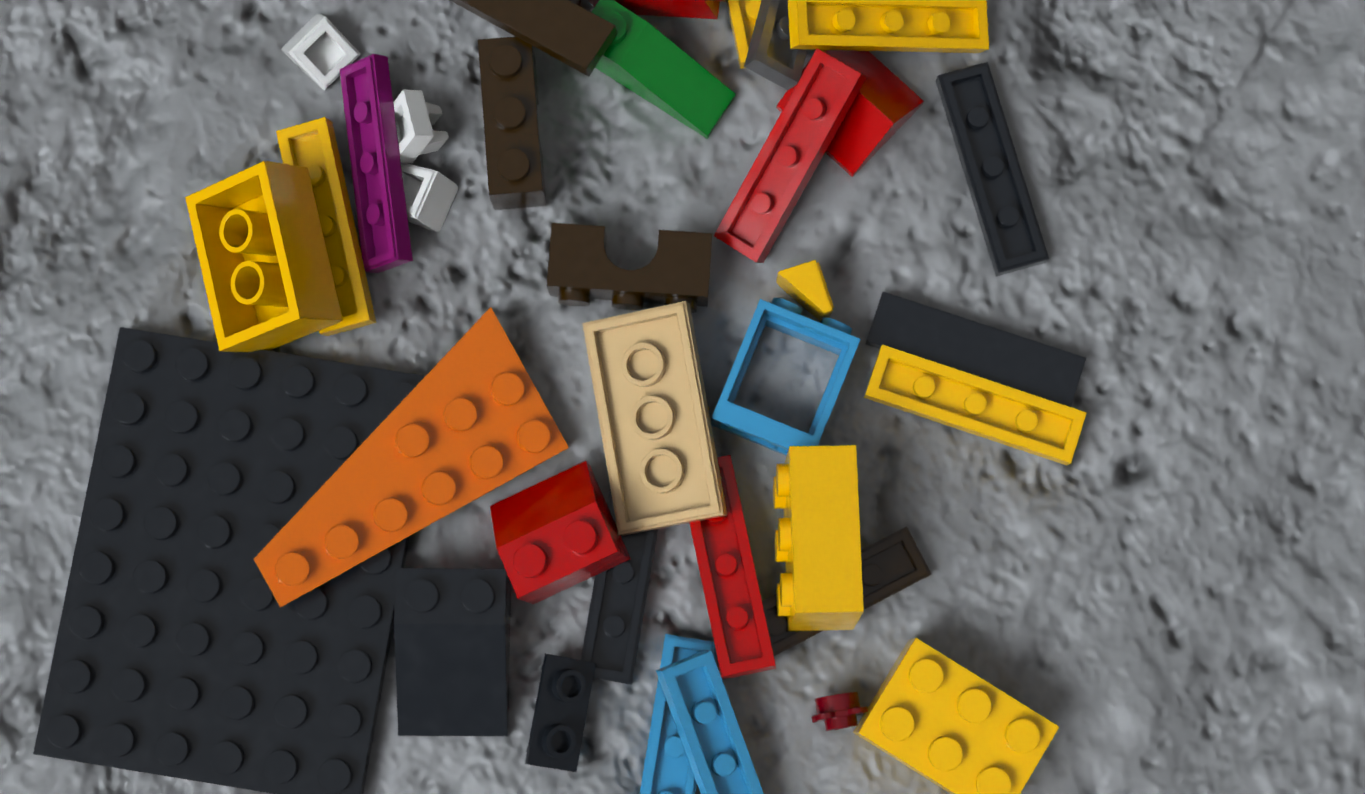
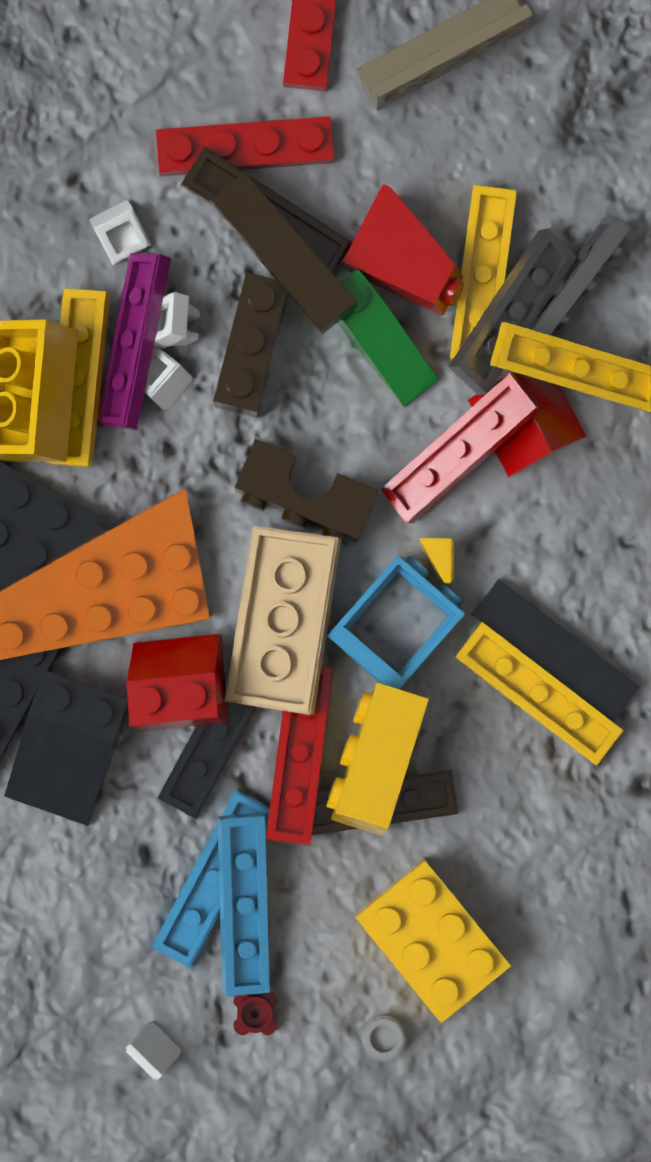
camera: 20 degrees right, 5 degrees up
black hinge [525,653,596,772] -> none
dark red plate [811,692,868,731] -> none
black tile [936,62,1049,277] -> none

